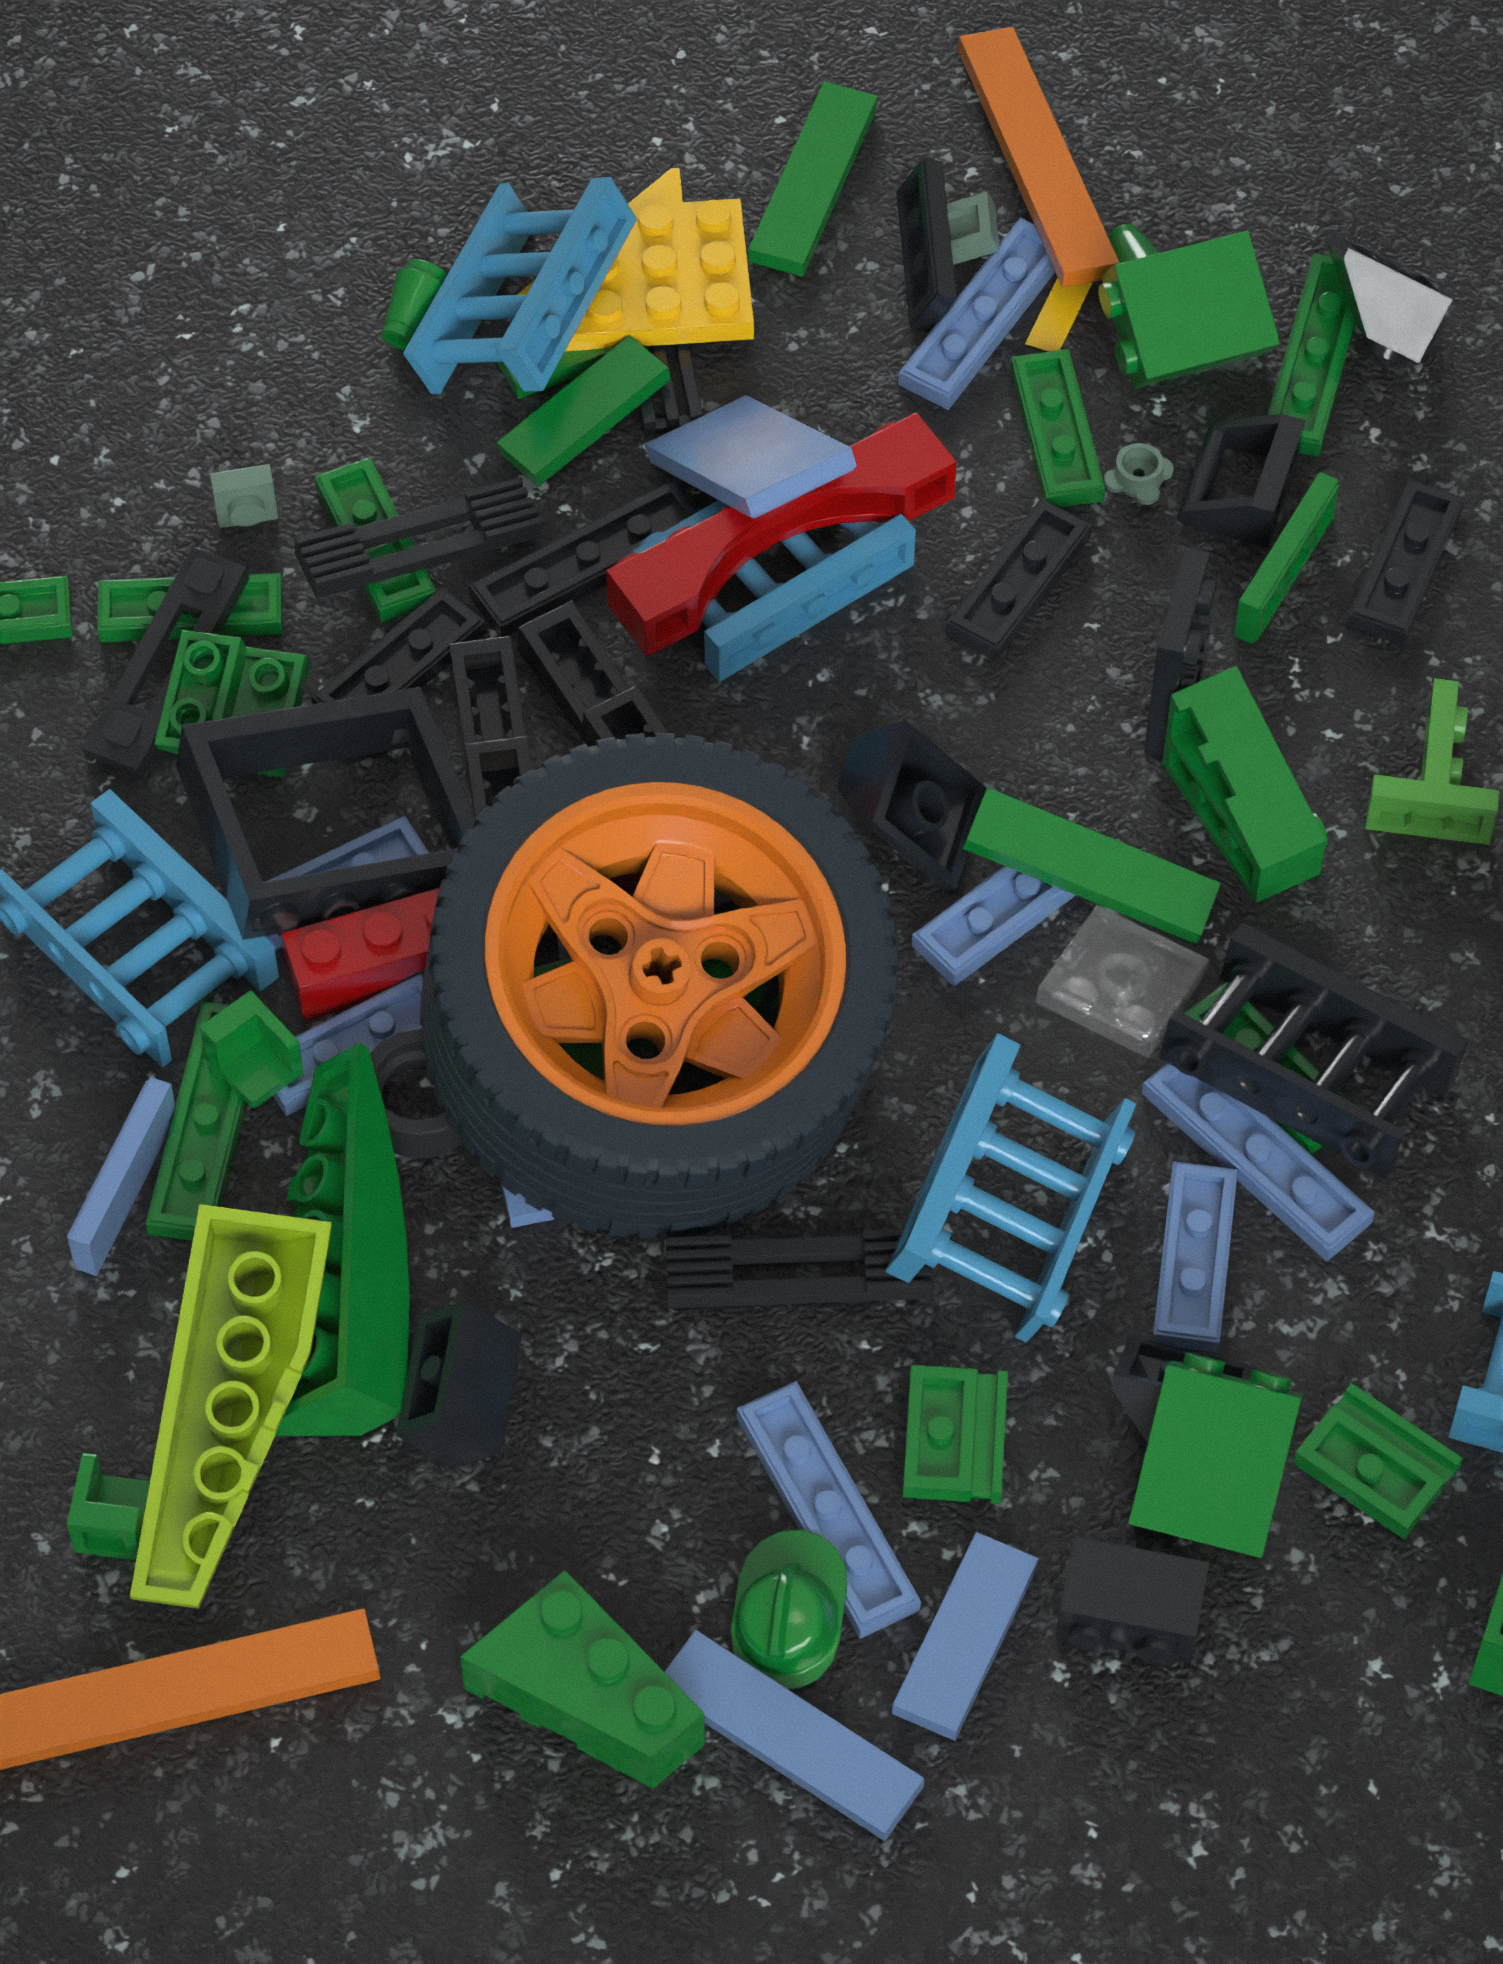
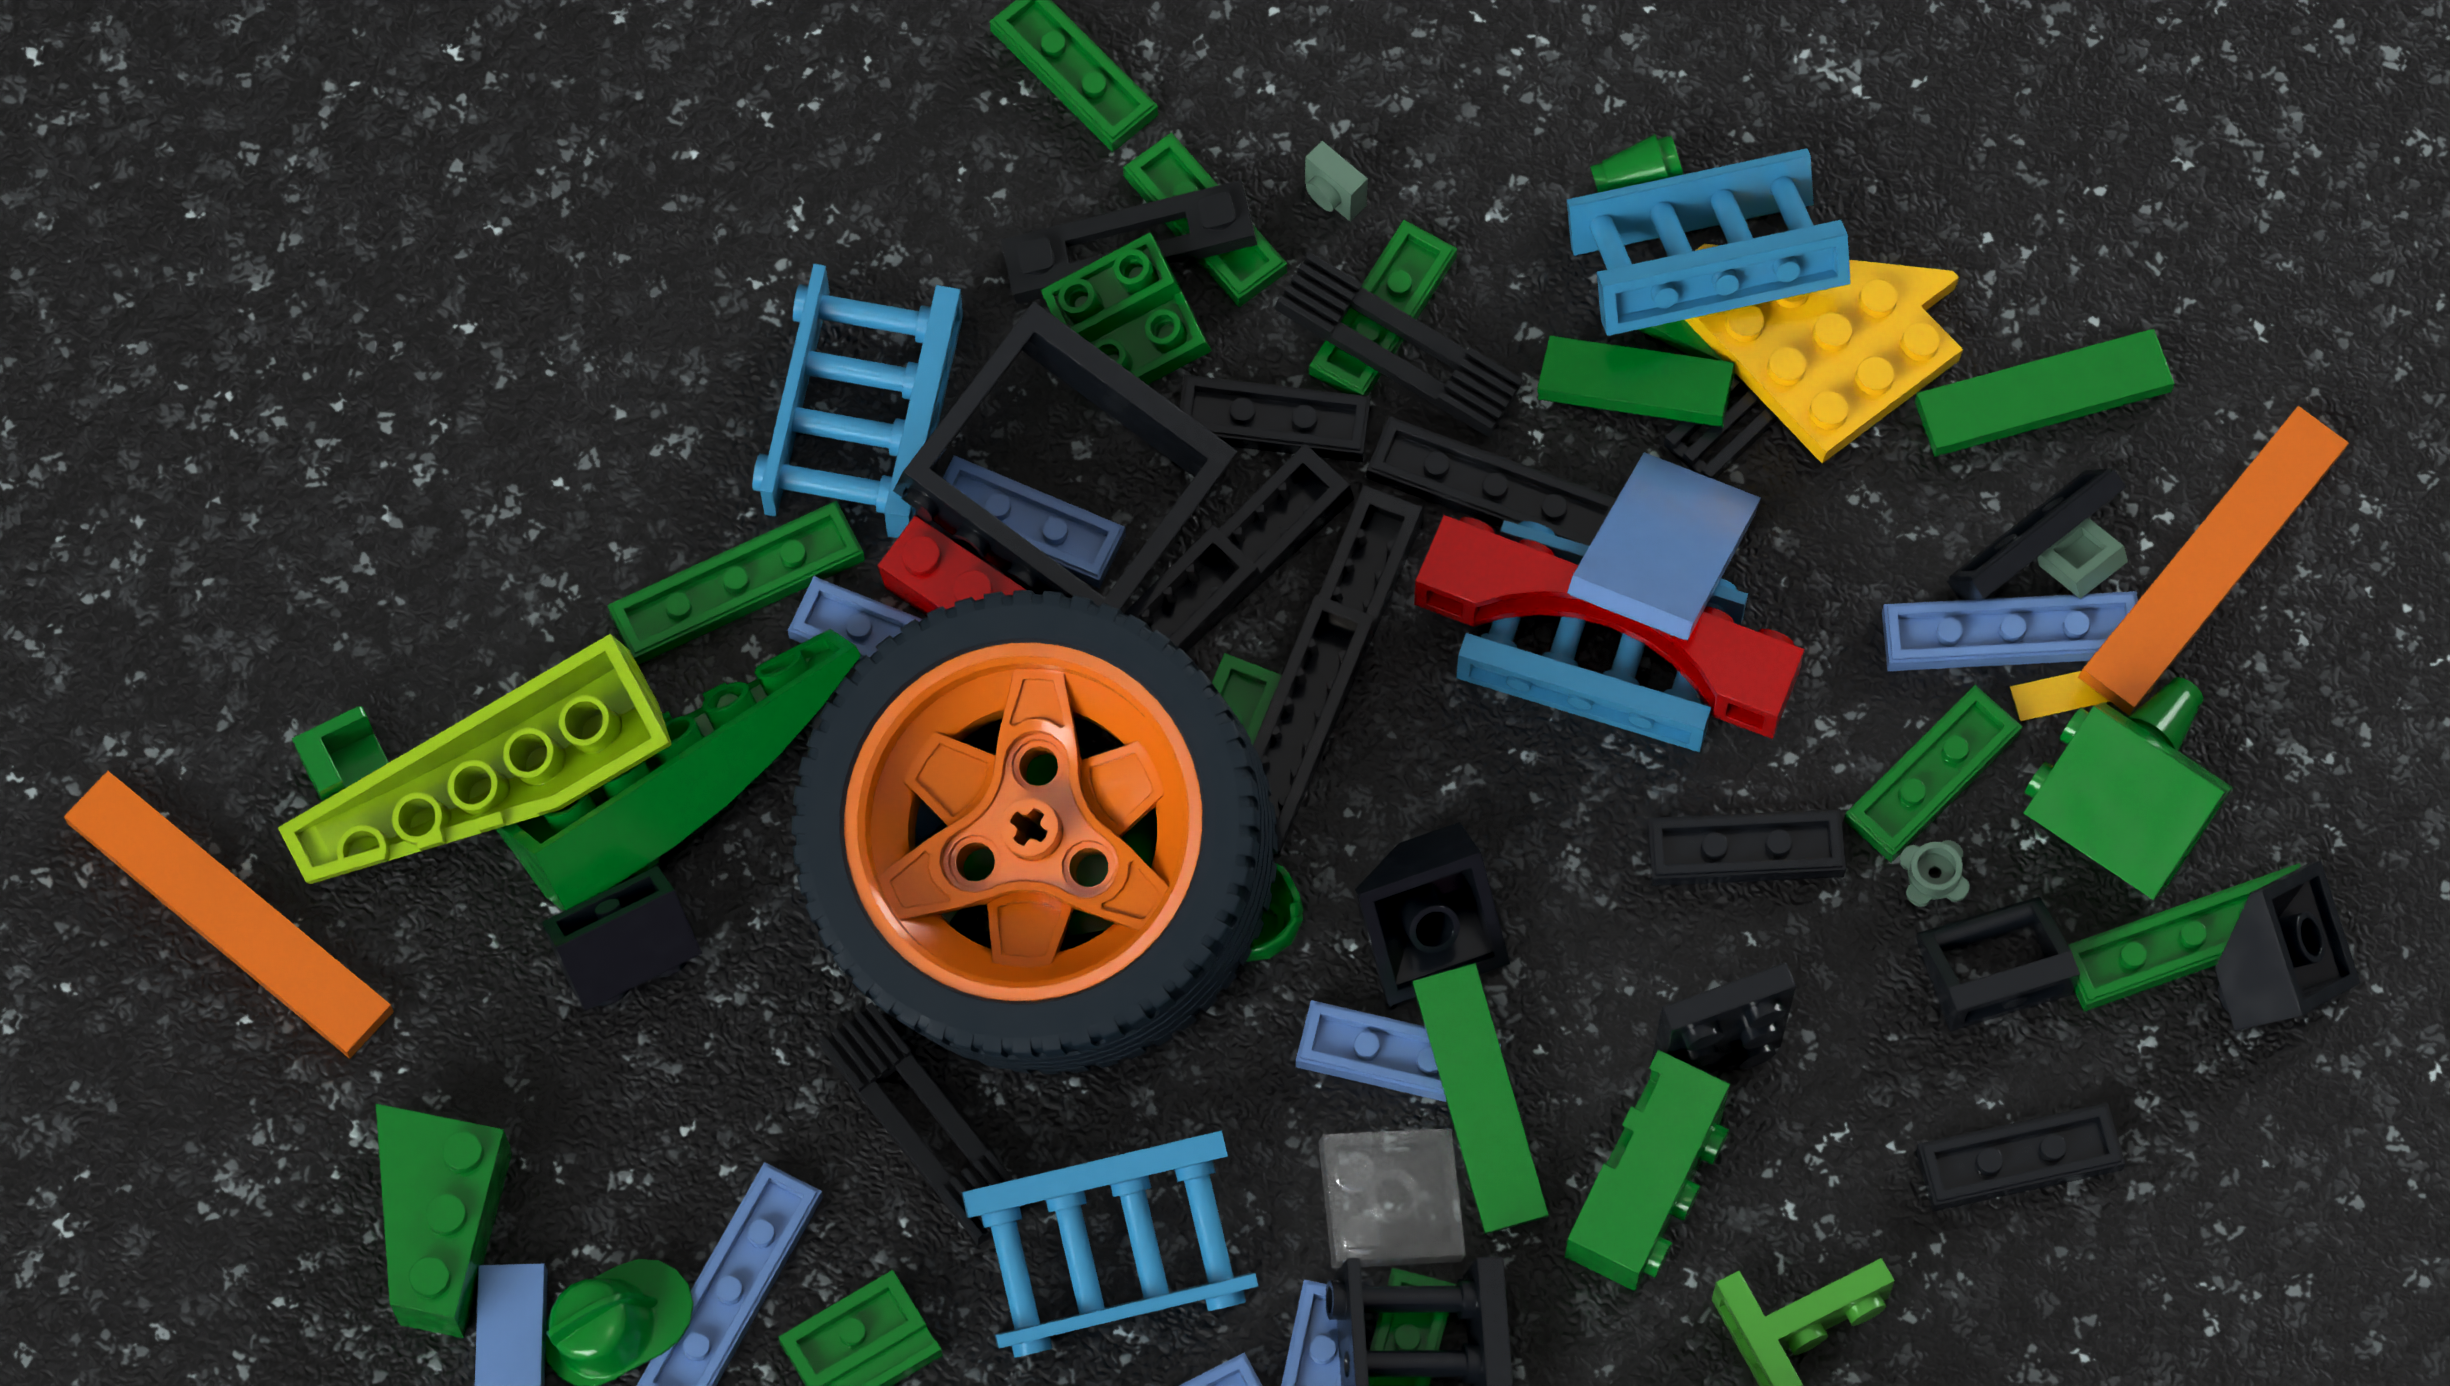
camera: 55 degrees right, 10 degrees up
medium blue tile [67,1077,176,1276] -> none
green panel [199,990,304,1108] -> none
green tile [1234,472,1340,644] -> none

